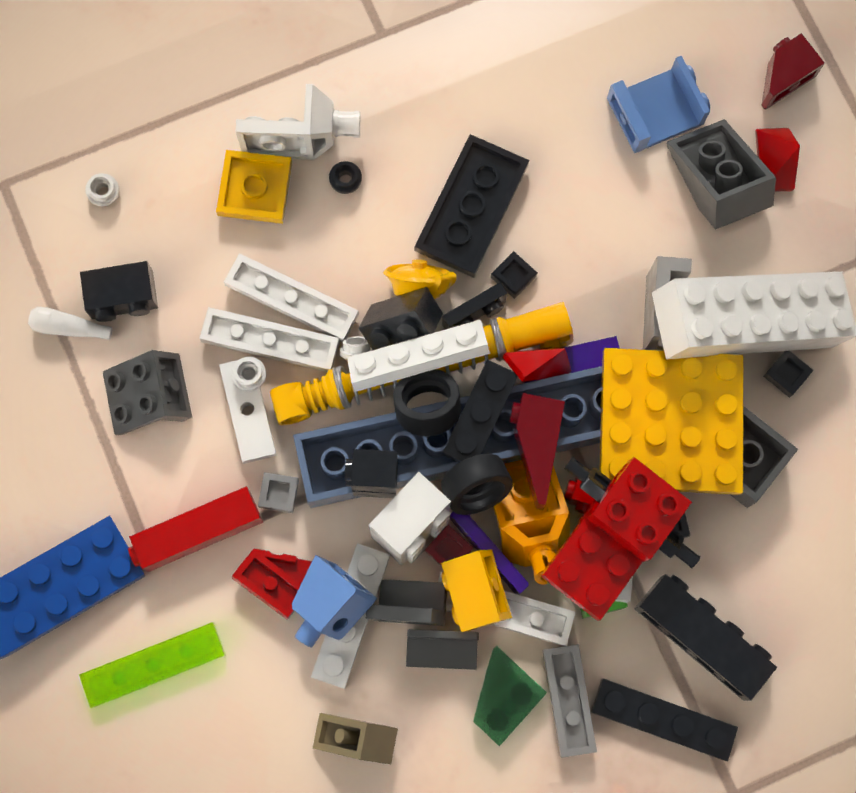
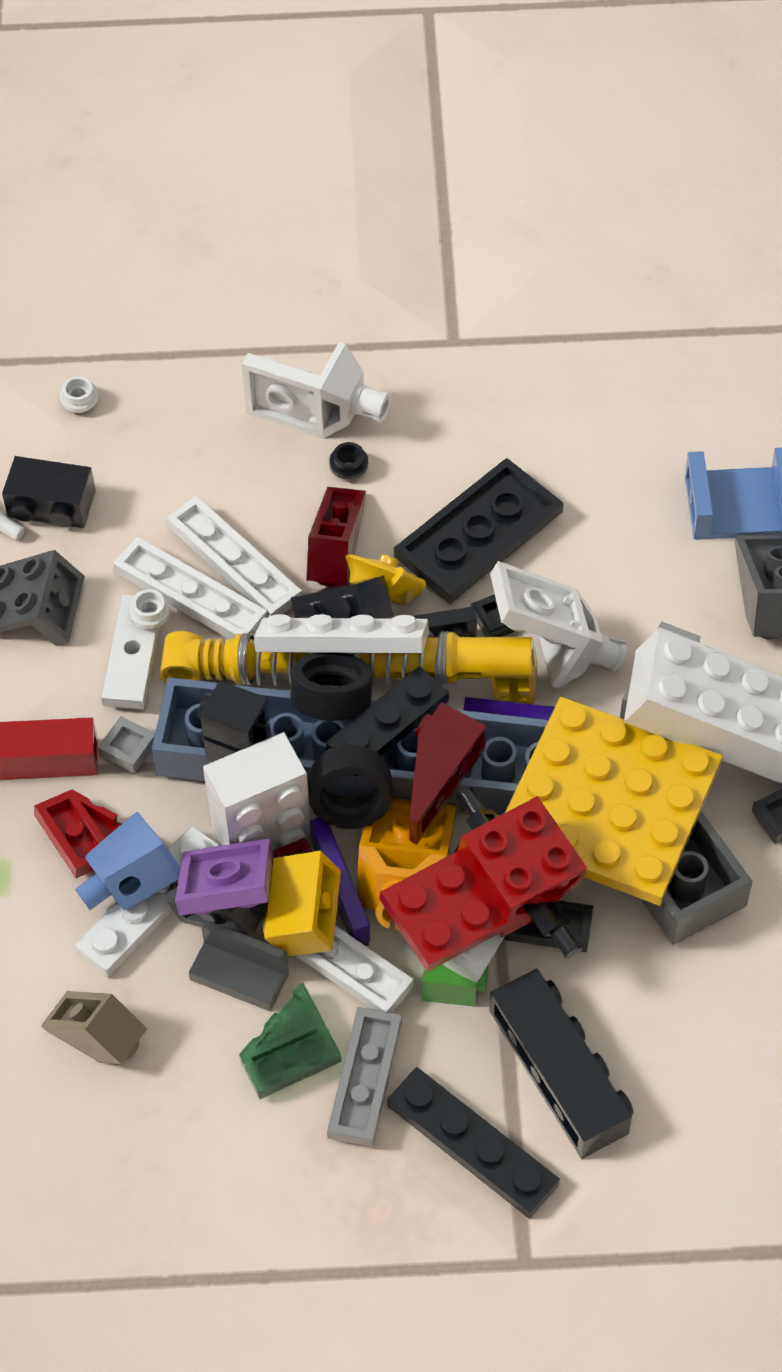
camera: 25 degrees right, 20 degrees down
yellow plate [216,150,292,224] -> none
red slope [502,347,572,382] -> none
none -> medium lavender plate [175,838,273,916]
none -> dark red slope [306,486,366,587]
none -> white plate [490,561,627,688]

